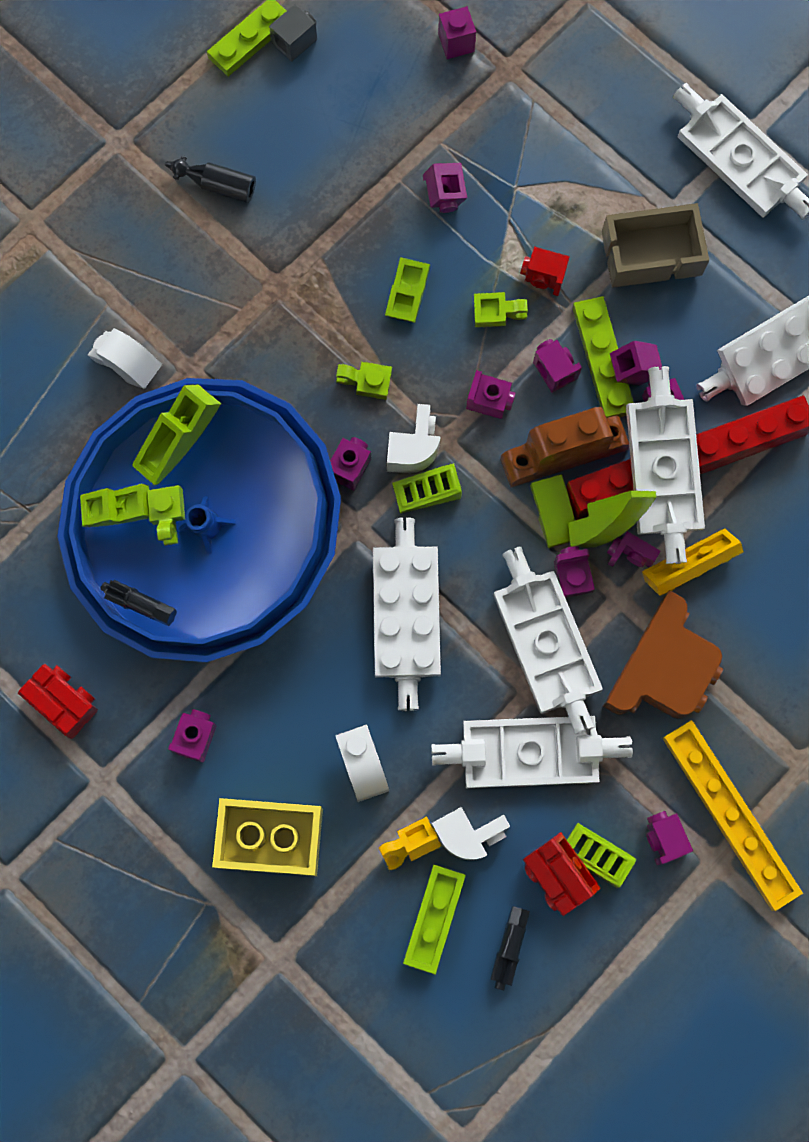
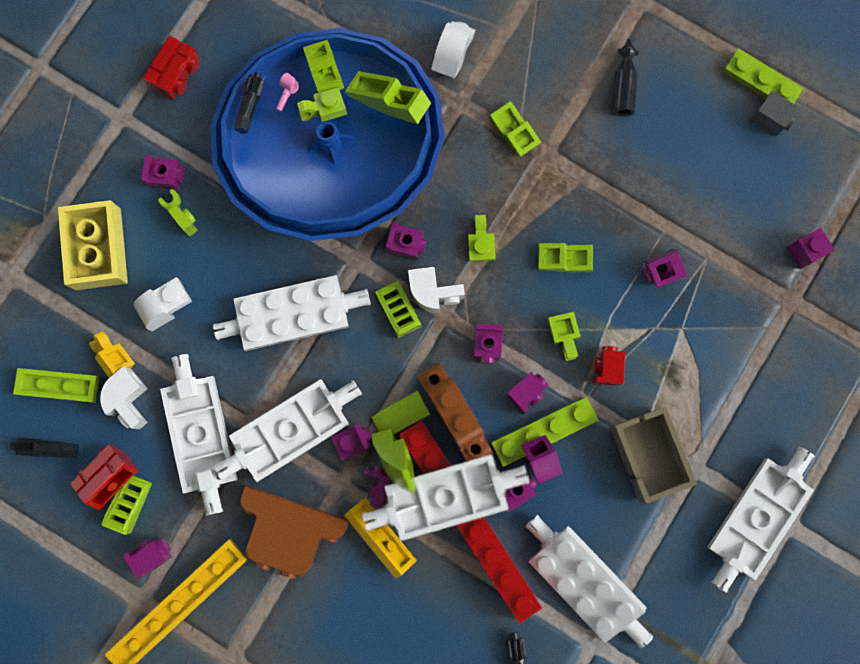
camera: 80 degrees right, 5 degrees up
none -> lime plate [159,189,198,236]
none -> bright pink hand [276,73,299,112]
none -> lime slope [488,101,541,157]

